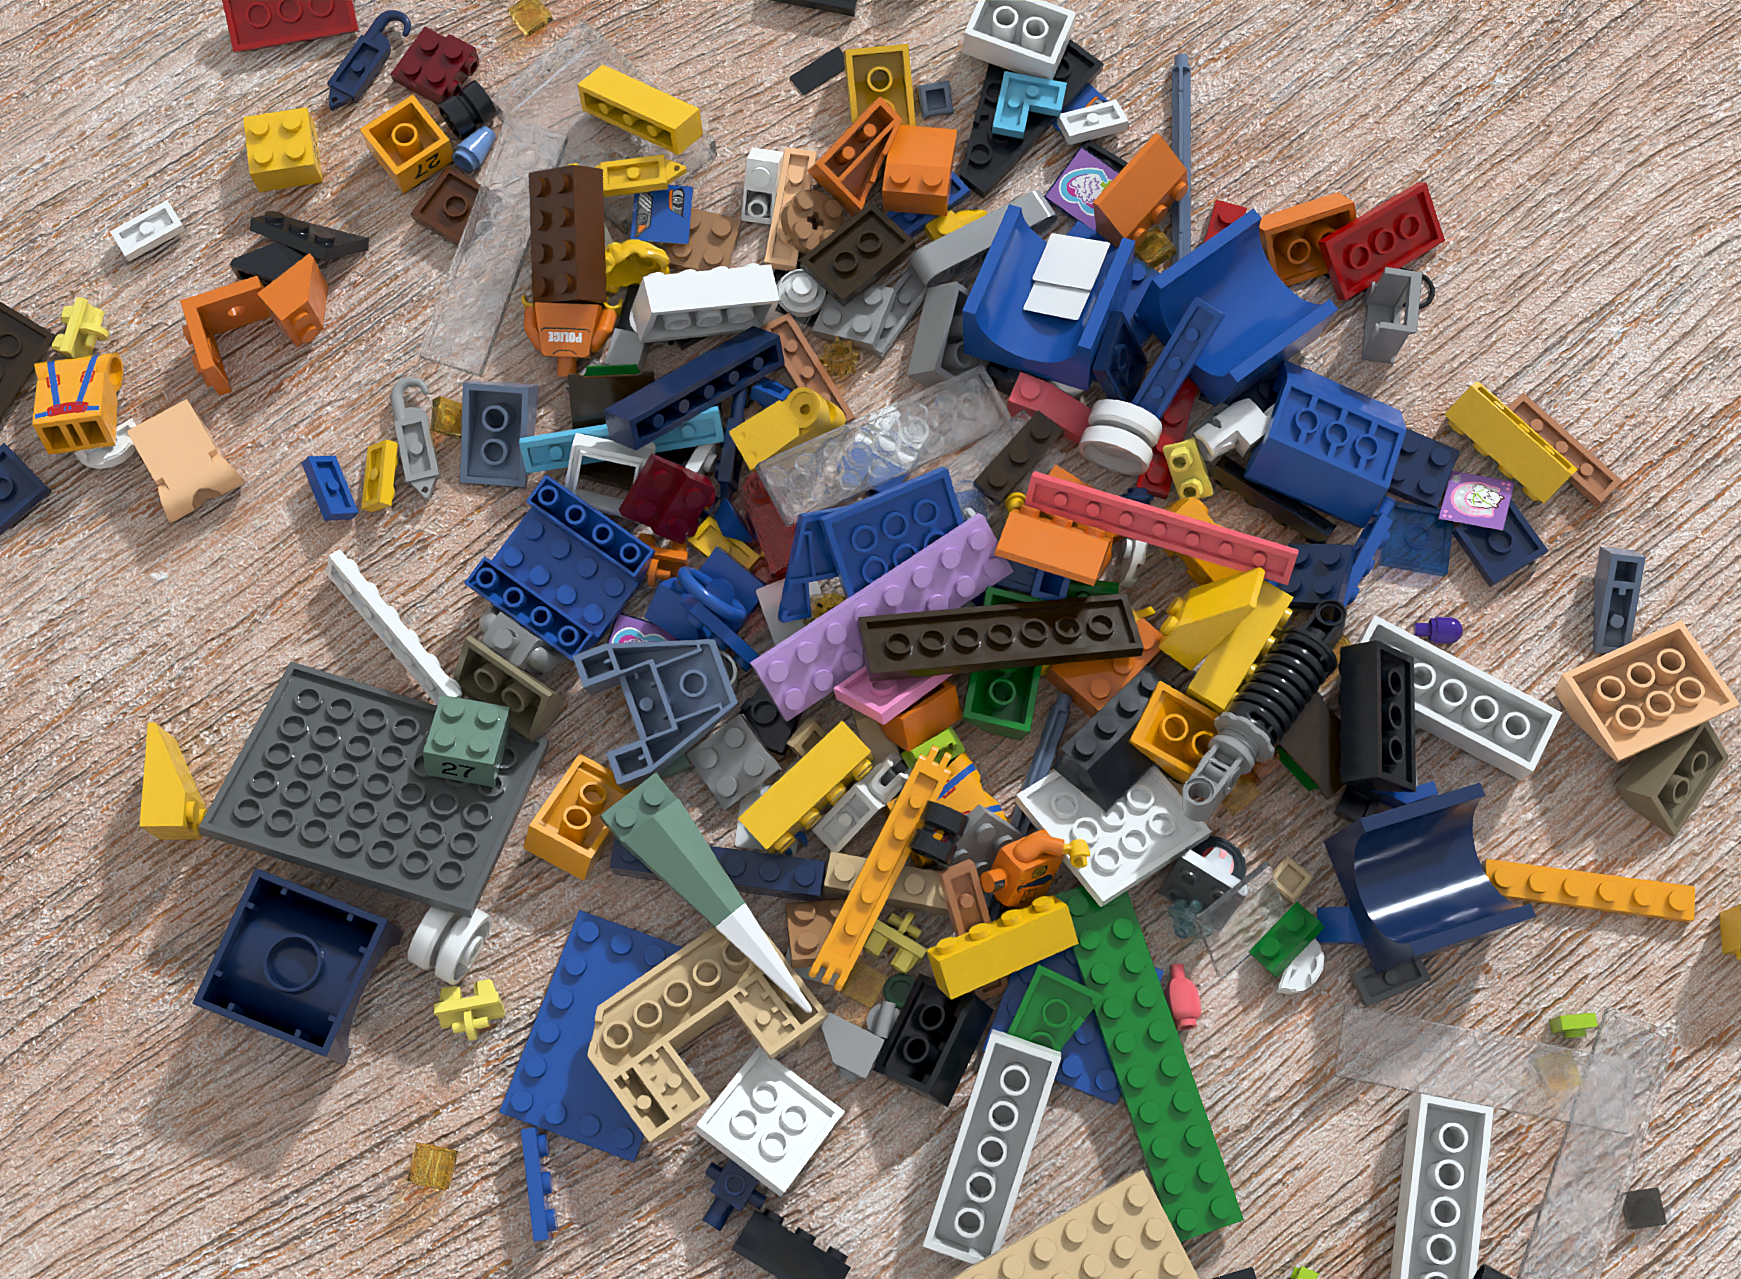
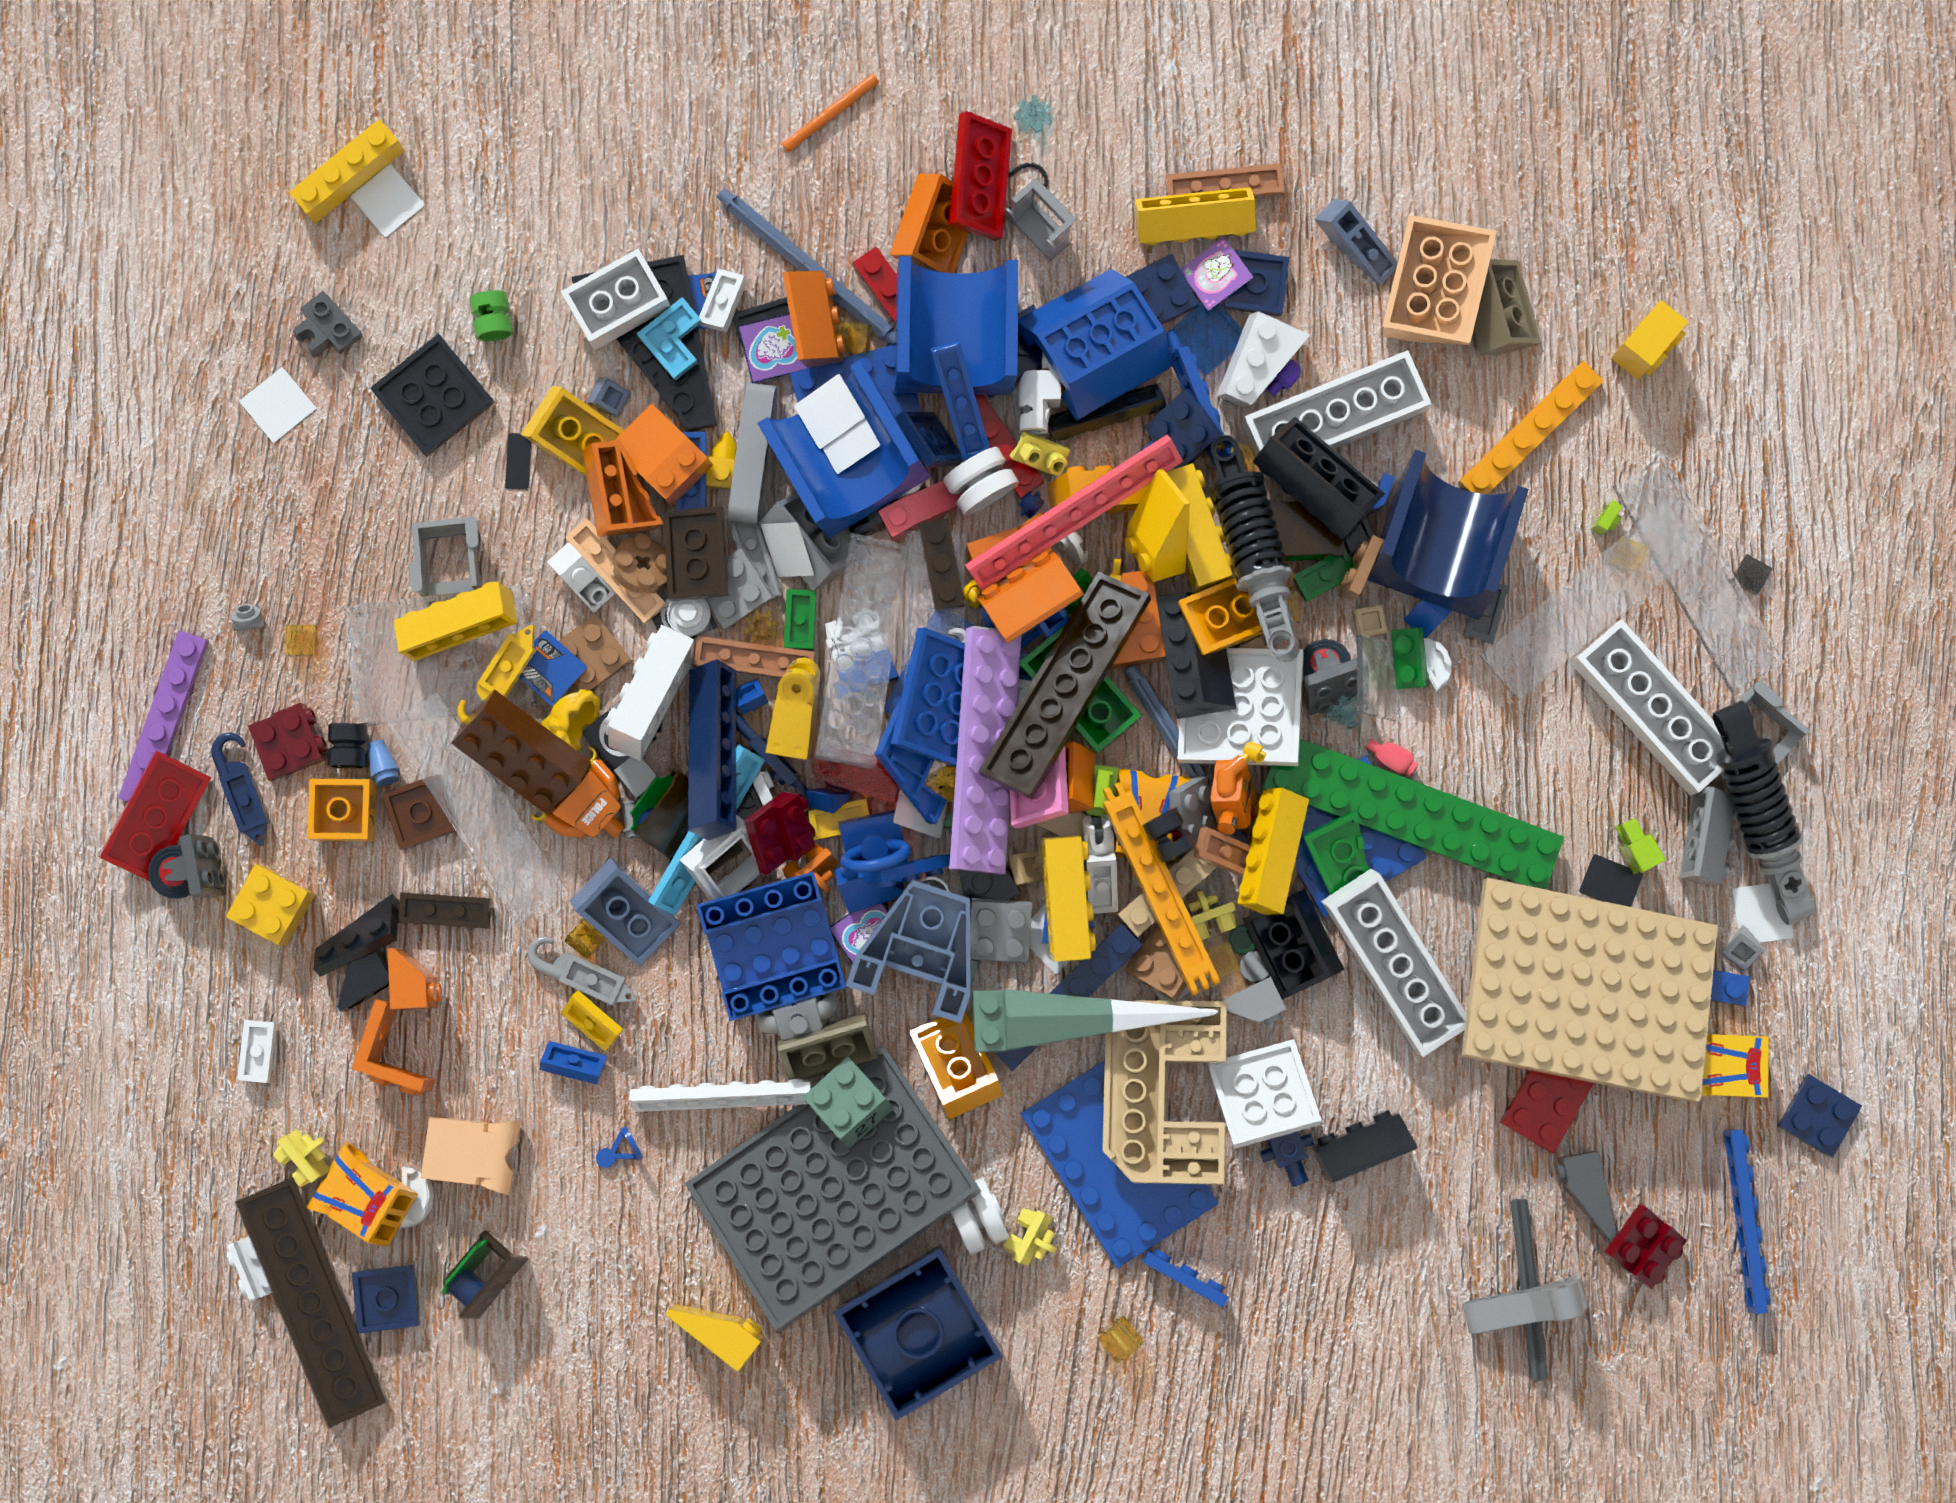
camera: 50 degrees left, 10 degrees up
none -> dark grey plate [148,834,225,899]
none -> dark brown plate [398,892,492,929]
none -> light grey piece [409,516,481,599]
none -> piece [440,1230,529,1319]
none -> blue piece [596,1125,643,1168]
none -> white sticker [761,522,814,577]
none -> orange bar [781,73,879,153]
none -> green plate [784,589,817,650]
none -> clear light blue plant [1014,95,1052,133]
none -> white wedge [1217,311,1311,408]
none -> green plate [1292,548,1354,603]
none -> medium nougat plate [1340,535,1384,601]

